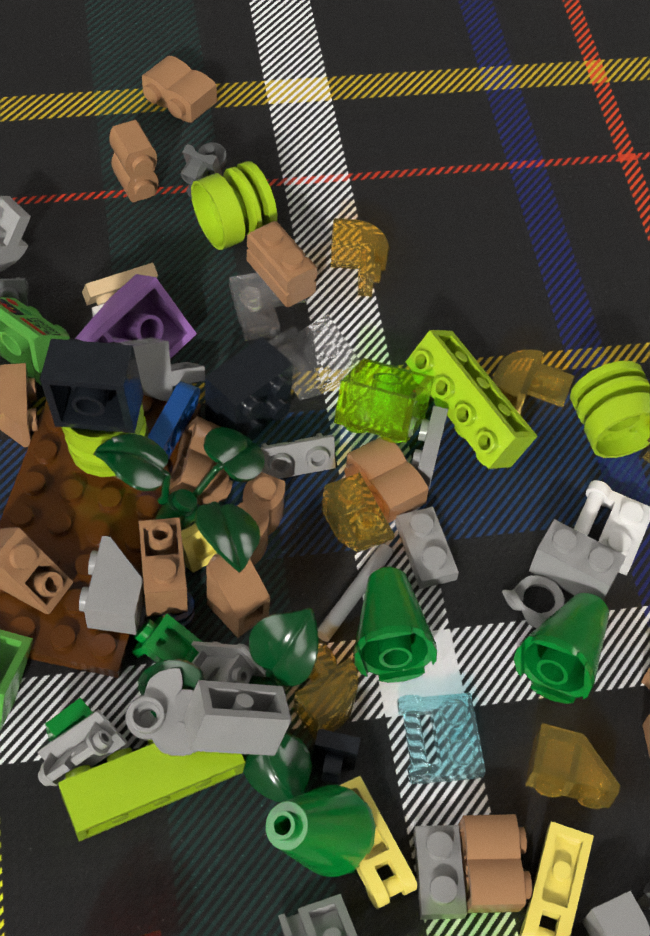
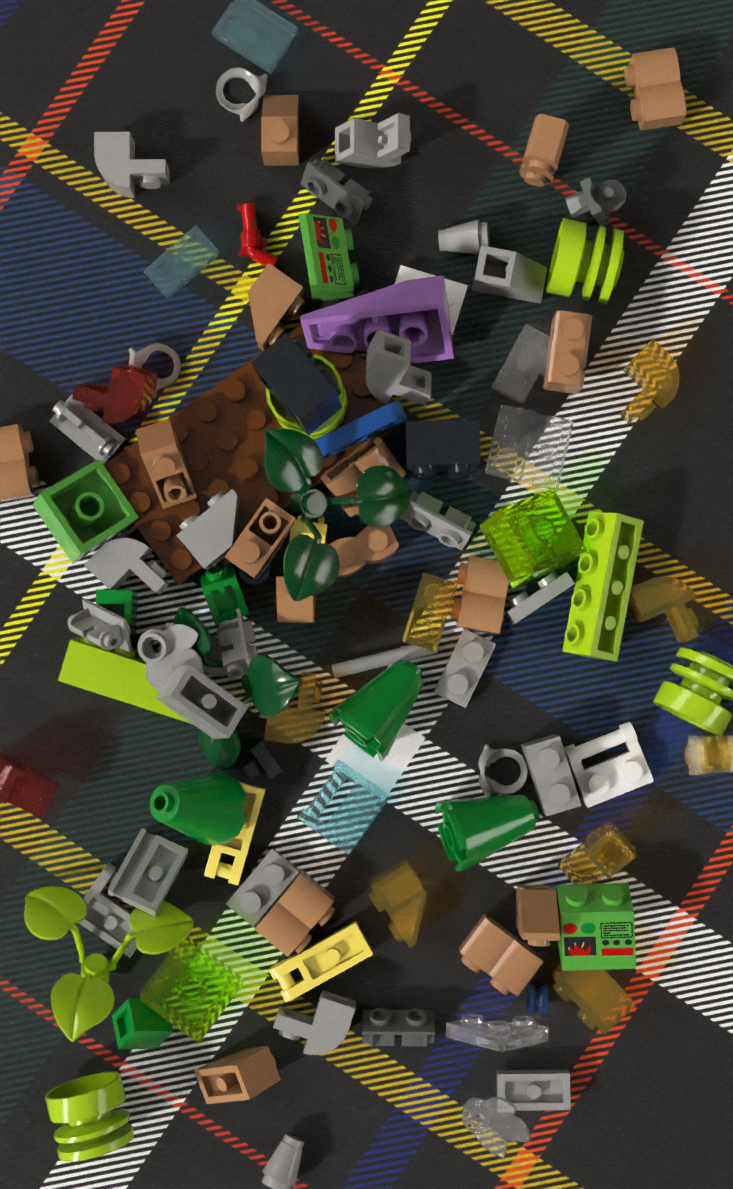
camera: 50 degrees right, 30 degrees up
tan plate [82,263,158,306] -> none
none -> light grey brick [84,538,170,595]
none -> light grey cone [438,219,490,255]
none -> light grey slope [472,245,548,303]

